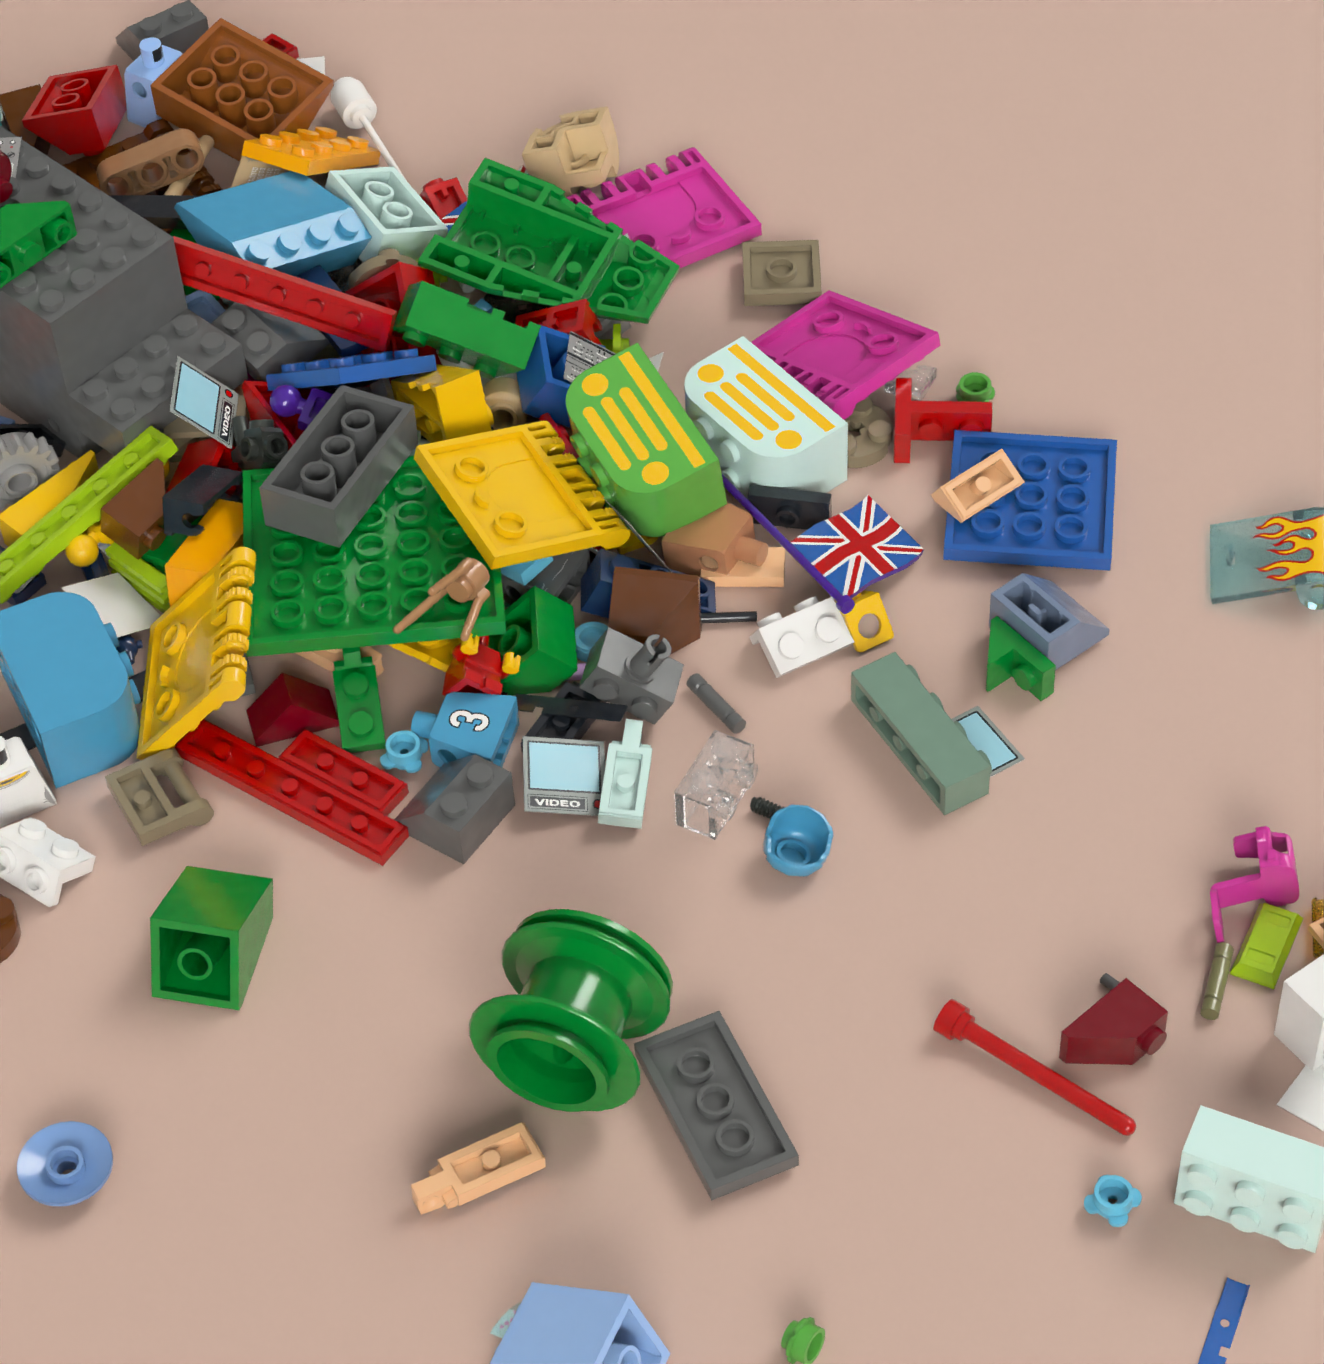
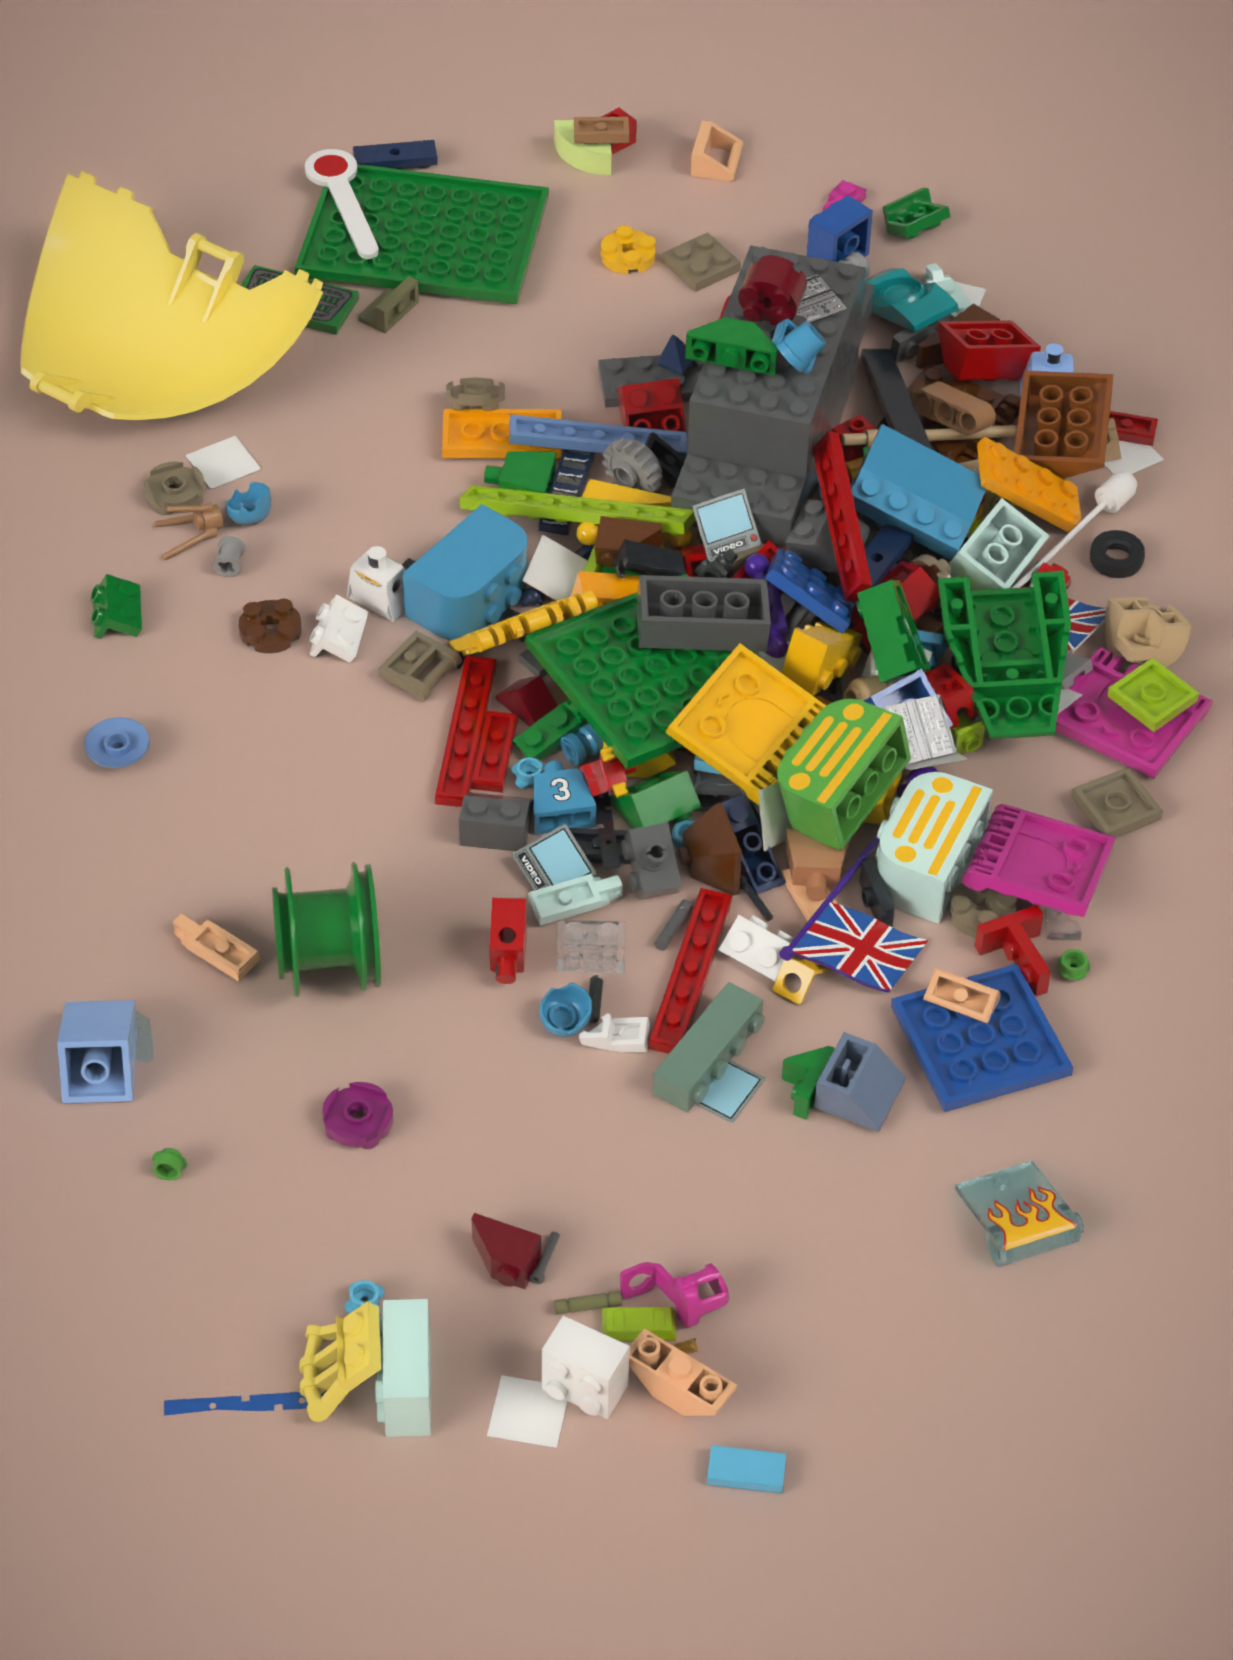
camera: 60 degrees right, 0 degrees up
dark grey slope [116,0,209,61] -> none
green slope [150,866,273,1010] -> none
medium nougat plant [393,557,490,641] -> none
dark grey plate [634,1011,799,1201] -> none
red piece [933,999,1136,1136] -> none
none -> light yellow plate [299,1301,381,1422]
none -> magenta plate [322,1082,393,1149]
none -> red torso [489,897,527,984]
none -> dark azure wheel [560,724,604,766]
none -> white slope [579,1013,651,1053]
none -> red tile [648,888,733,1054]
none -> dark azure piece [772,319,826,374]
none -> black tyre [1090,530,1145,578]
none -> lime plate [1107,657,1199,732]

